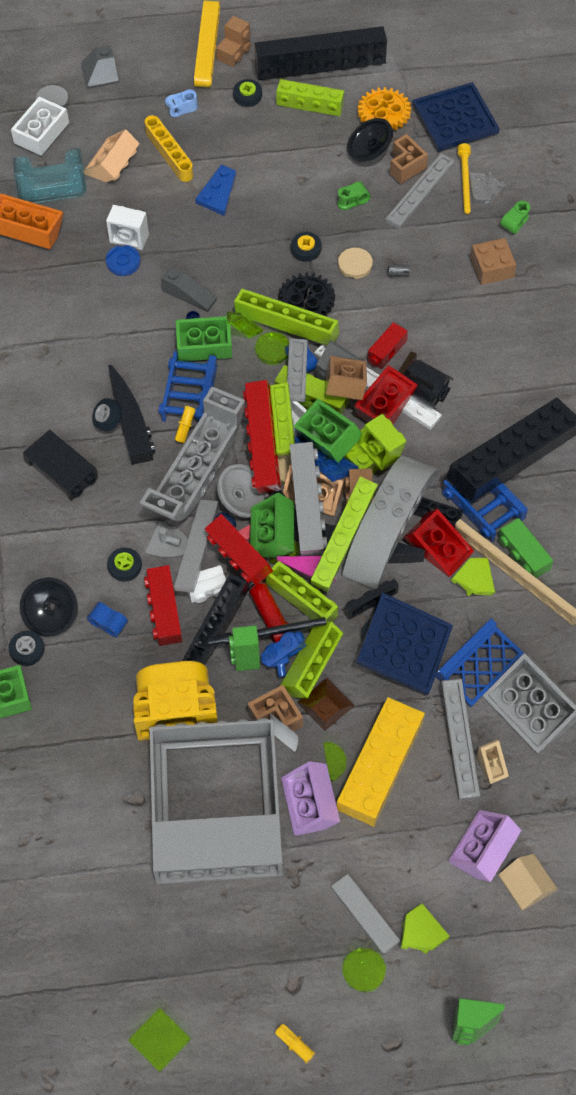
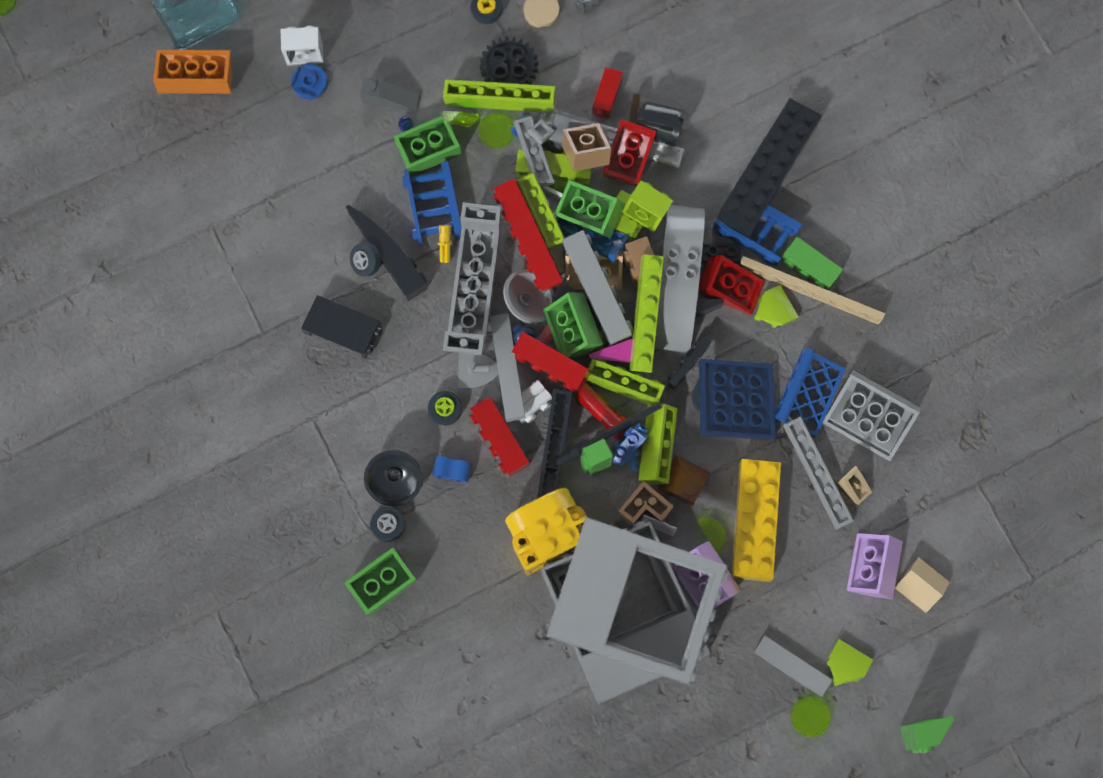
camera: 20 degrees left, 15 degrees up
none -> light grey tile [528,119,555,145]
none -> light grey panel [546,517,728,684]

